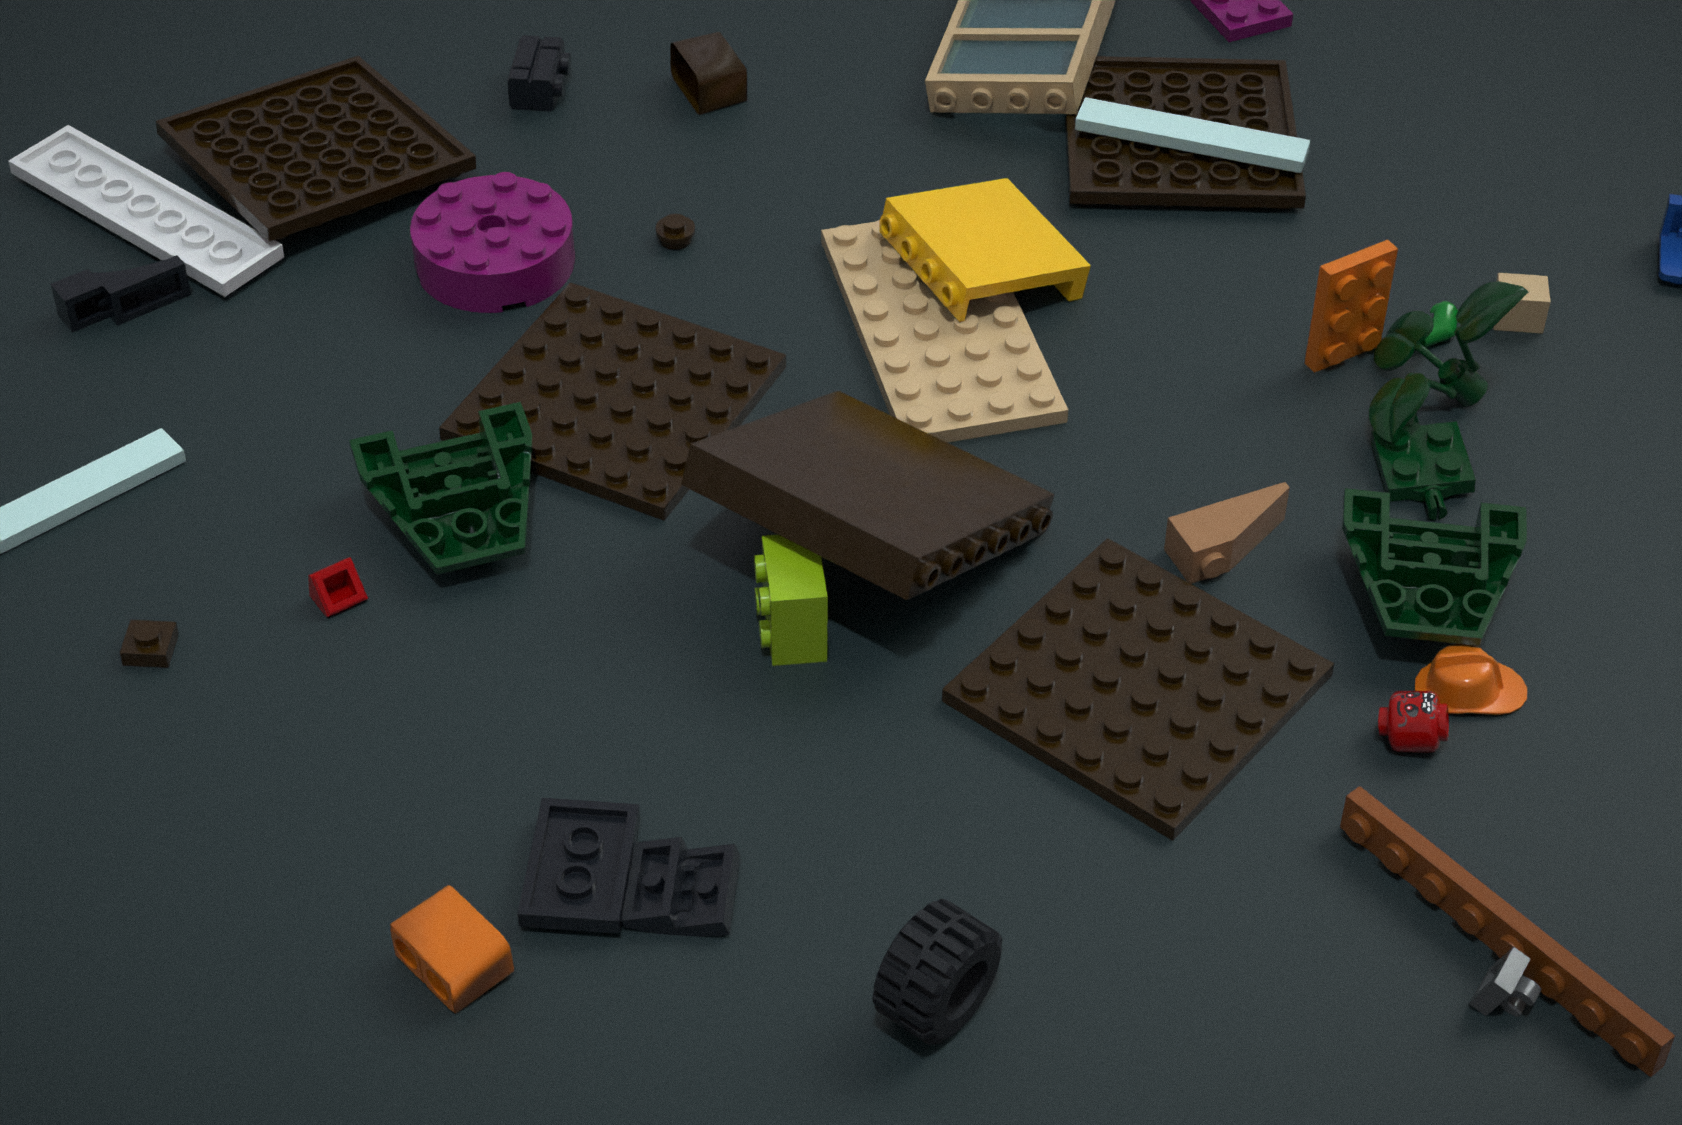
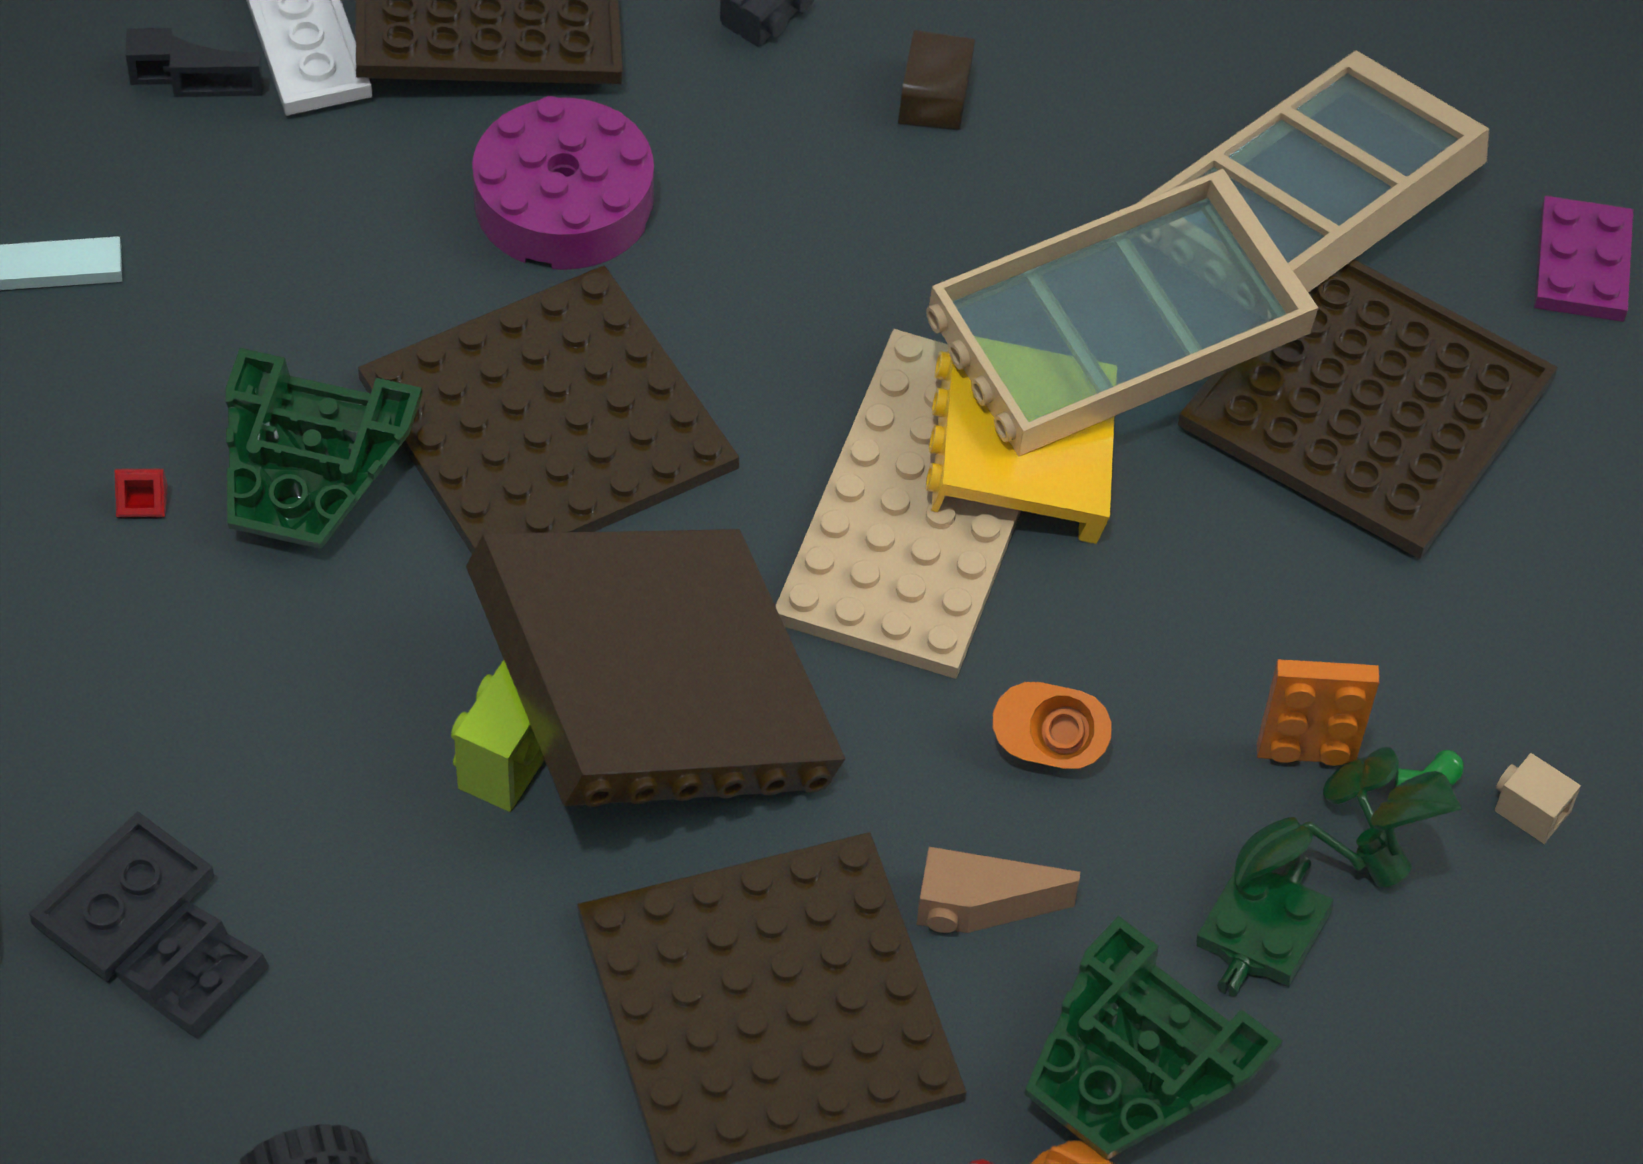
camera: 30 degrees right, 10 degrees up
dark brown plate [655,214,695,250] -> none
light aqua tile [1075,97,1310,173] -> none
none -> clear light blue window [926,169,1318,456]
none -> orange piece [993,682,1112,769]

